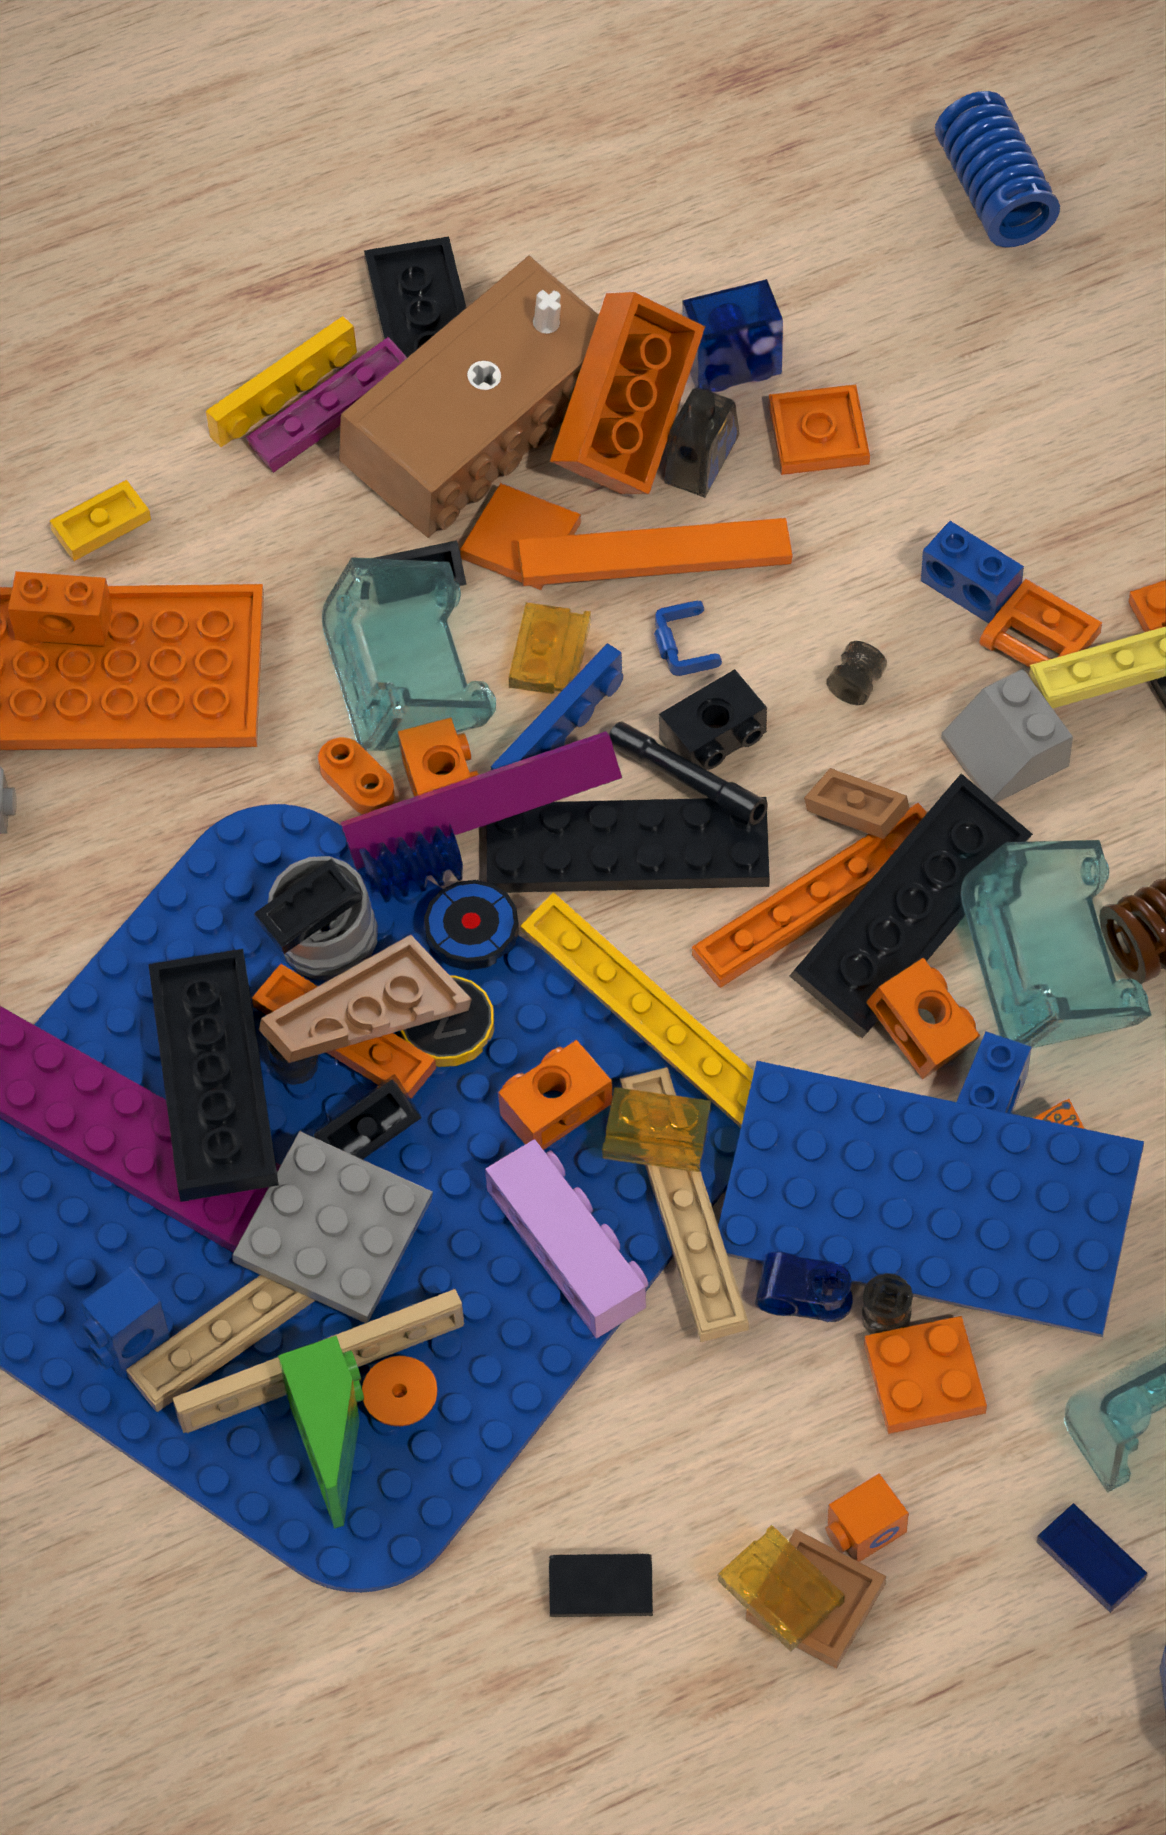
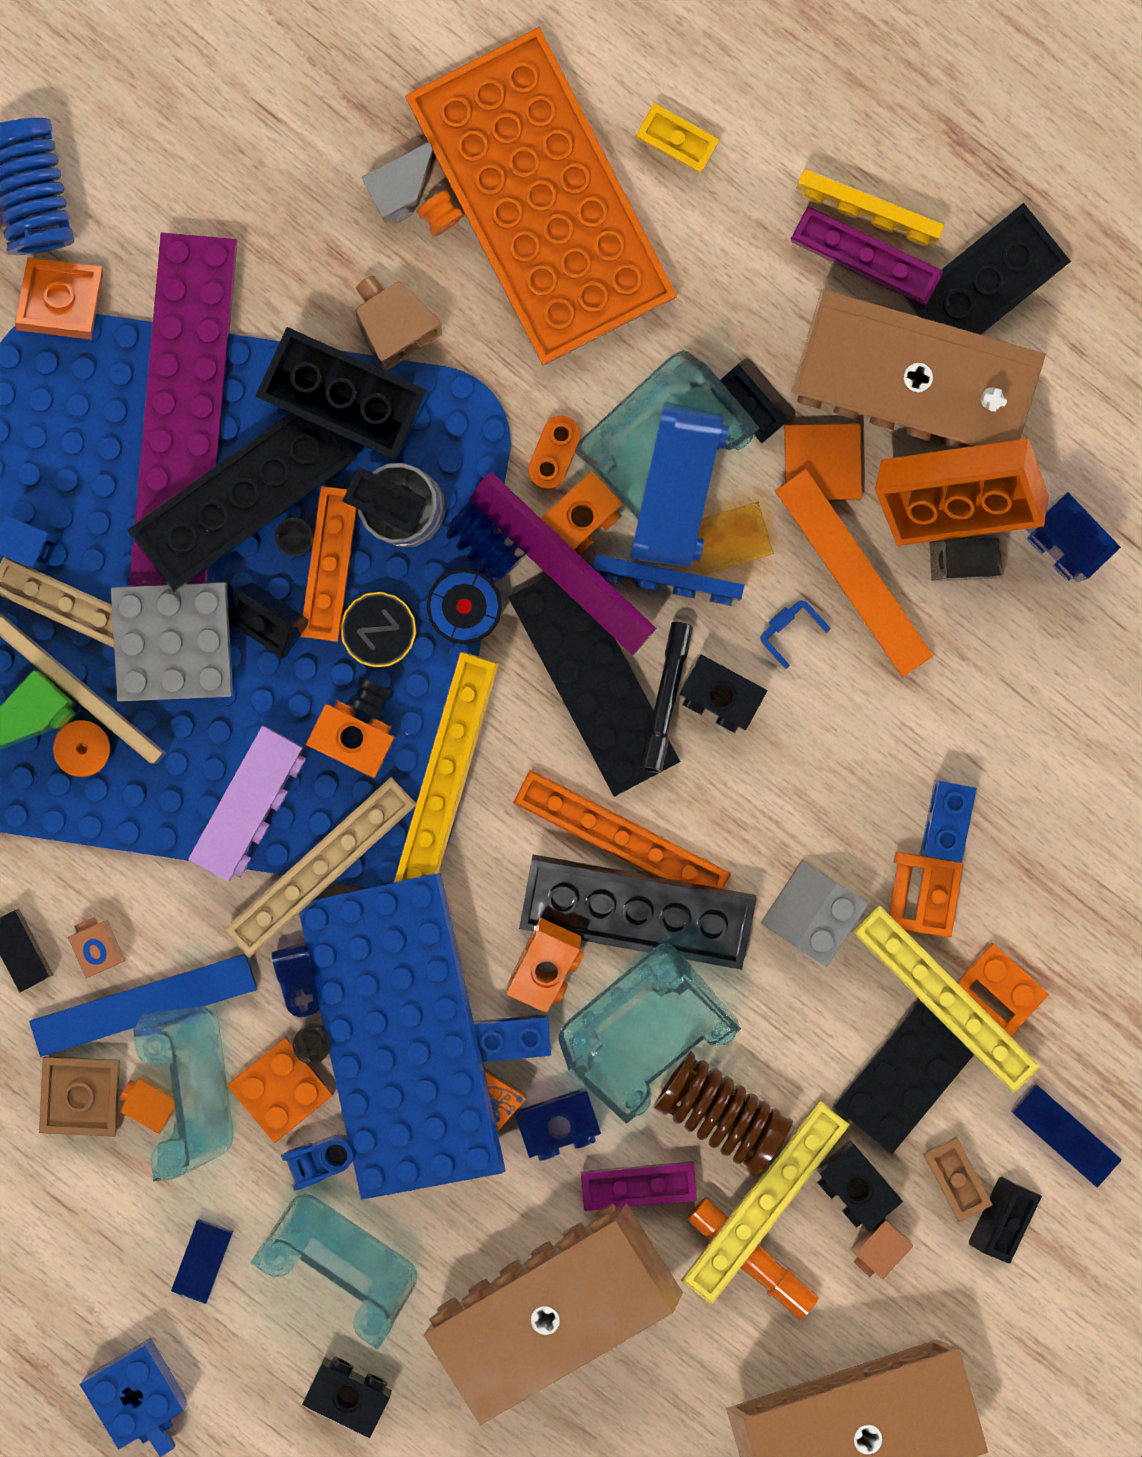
camera: 60 degrees right, 30 degrees up
orange brick [8,571,112,646] -> none
medium nougat wing [259,935,472,1063] -> none
clear yellow plate [602,1087,711,1172] -> none
clear yellow plate [718,1525,845,1652] -> none
orange tile [769,384,870,475] -> none
medium nougat plate [804,768,910,839] -> none
clear smoke wheel [826,641,887,706] -> none
none -> blue tile [29,954,258,1057]
none -> nougat brick [68,917,125,979]
none -> clear light blue windscreen [133,1007,234,1182]
none -> black slope [255,327,428,460]
none -> blue piece [280,1134,354,1191]
none -> black wheel [347,676,394,719]
none -> medium nougat torso [355,276,442,371]
none -> orange wheel [416,190,464,237]
none -> clear blue brick [515,1087,601,1161]
none -> blue windscreen [630,401,729,567]

